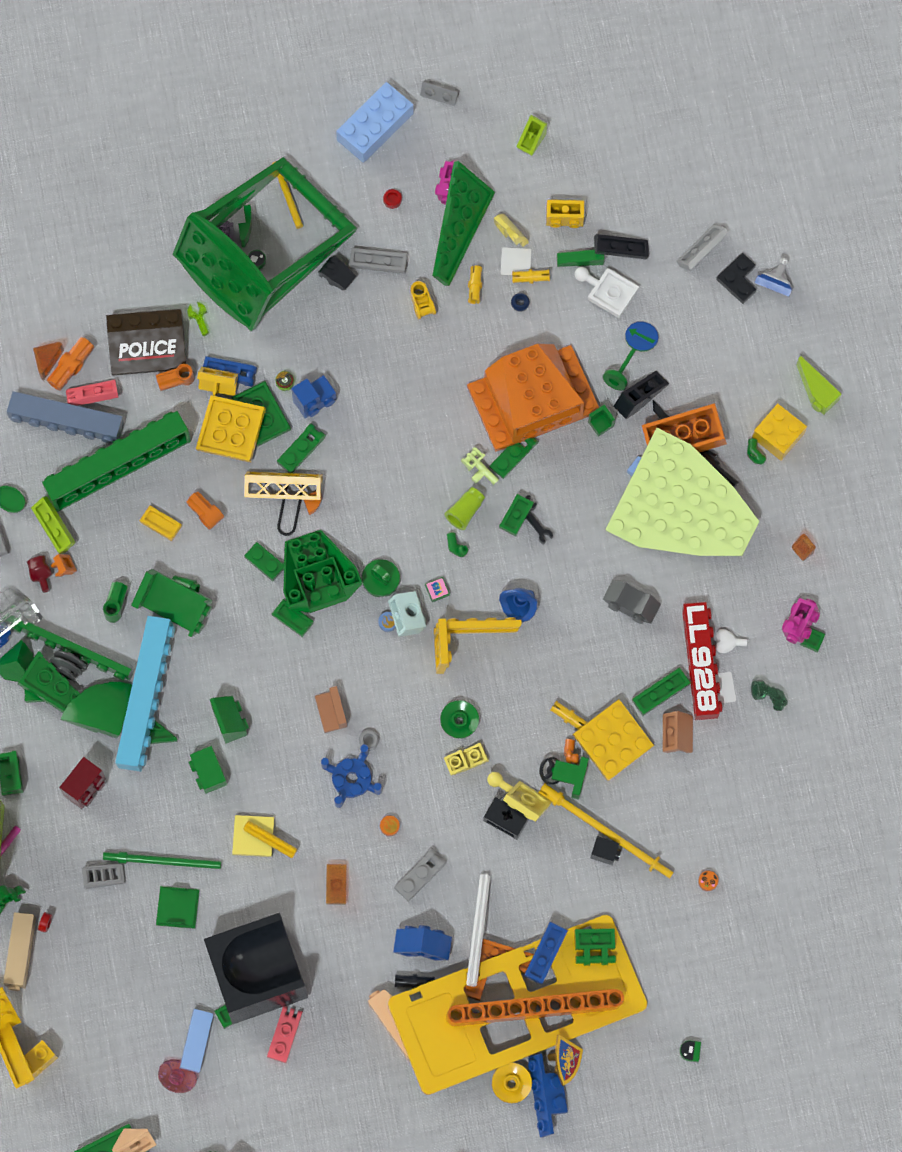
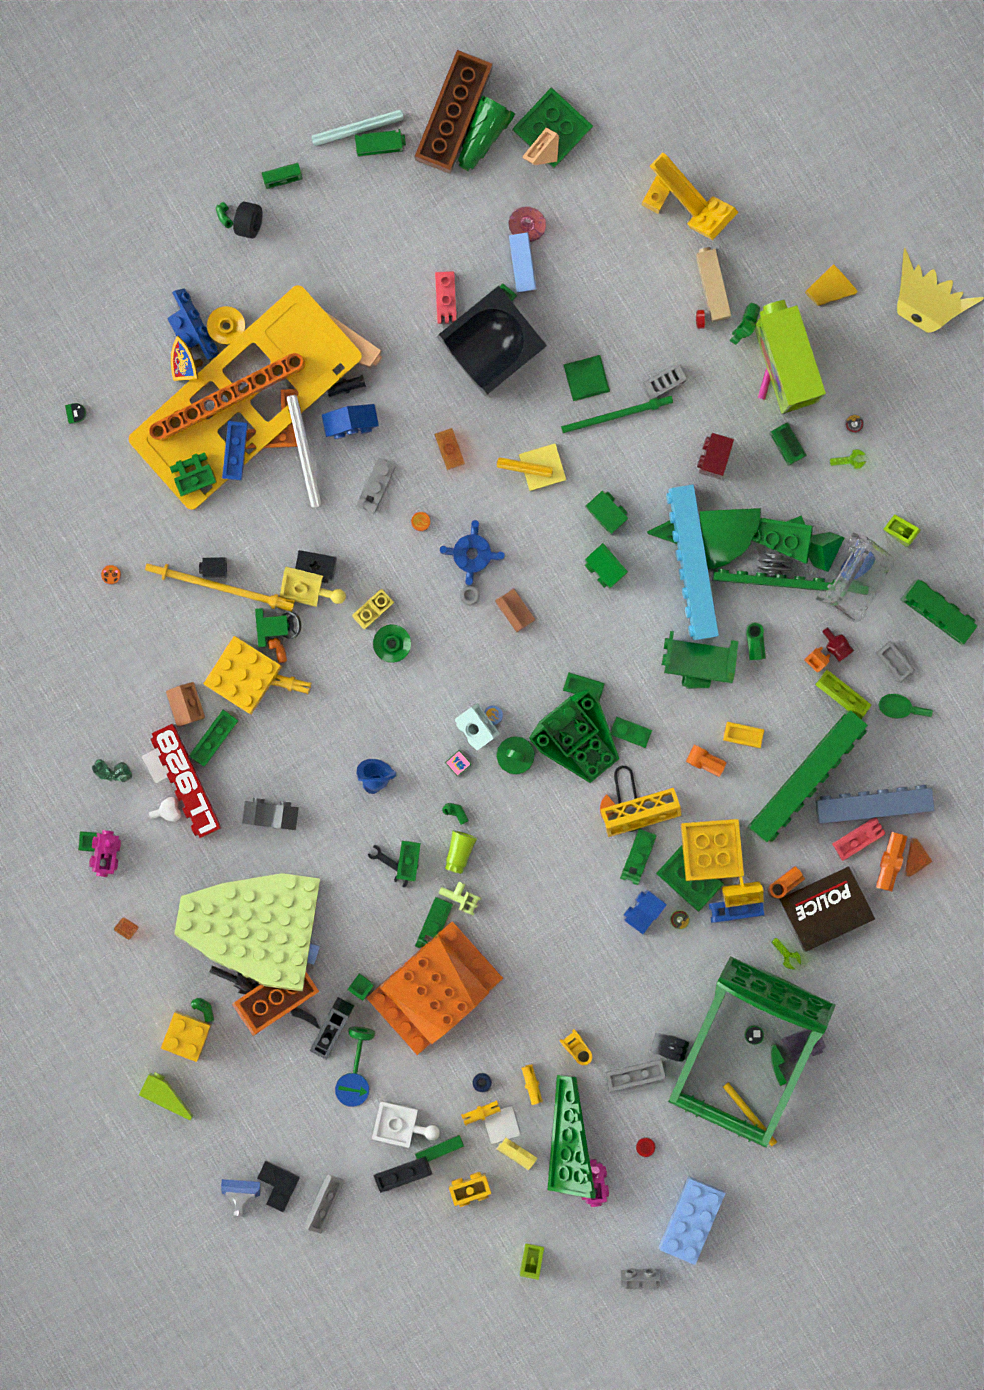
camera: 160 degrees right, 15 degrees up
yellow bracket [434,617,522,674] -> none

